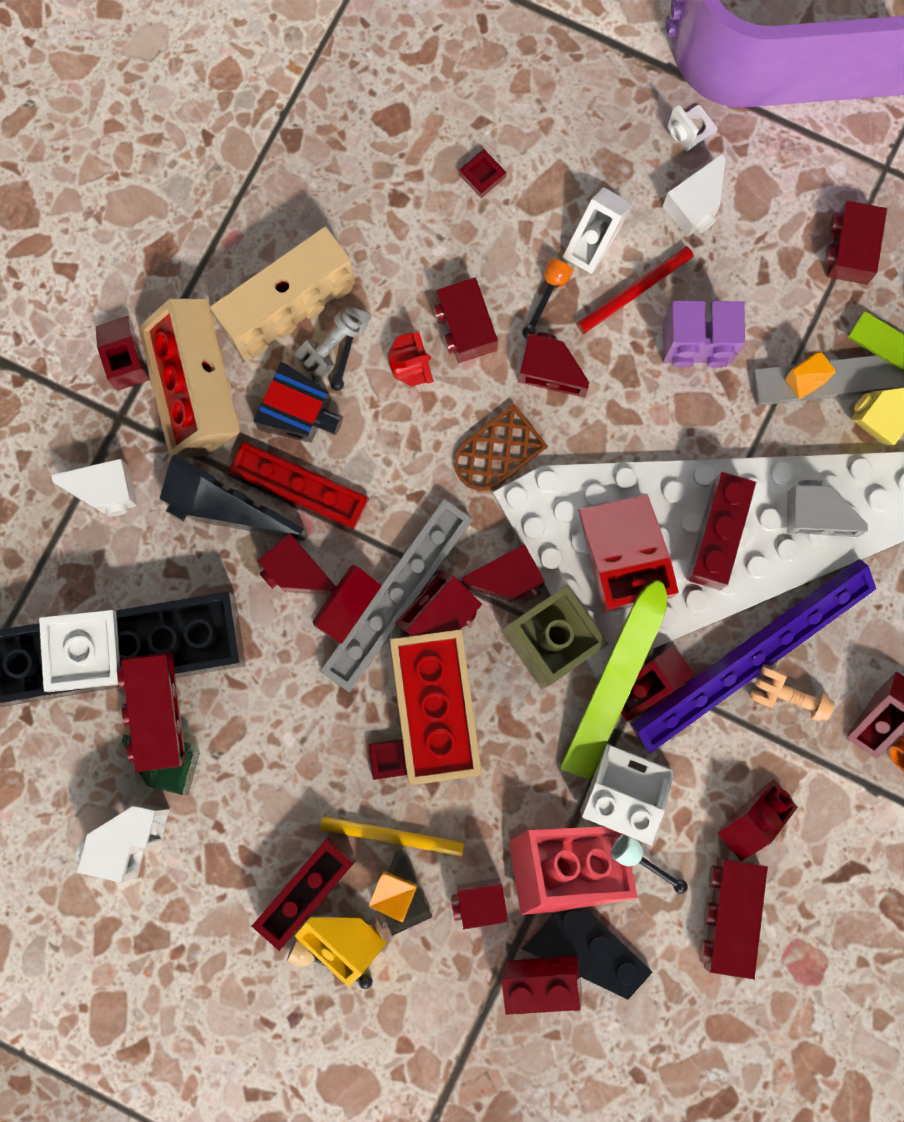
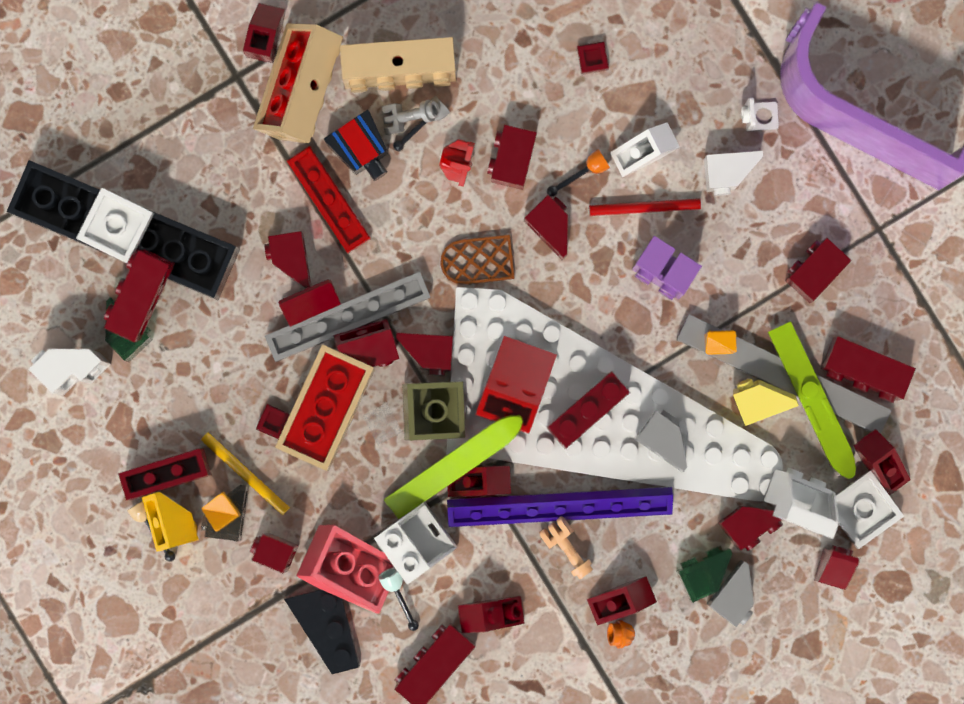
camera: 30 degrees right, 5 degrees up
white slope [51,459,137,517] -> none
black wedge [159,455,308,540] -> none
dark red brick [501,956,582,1015] -> none

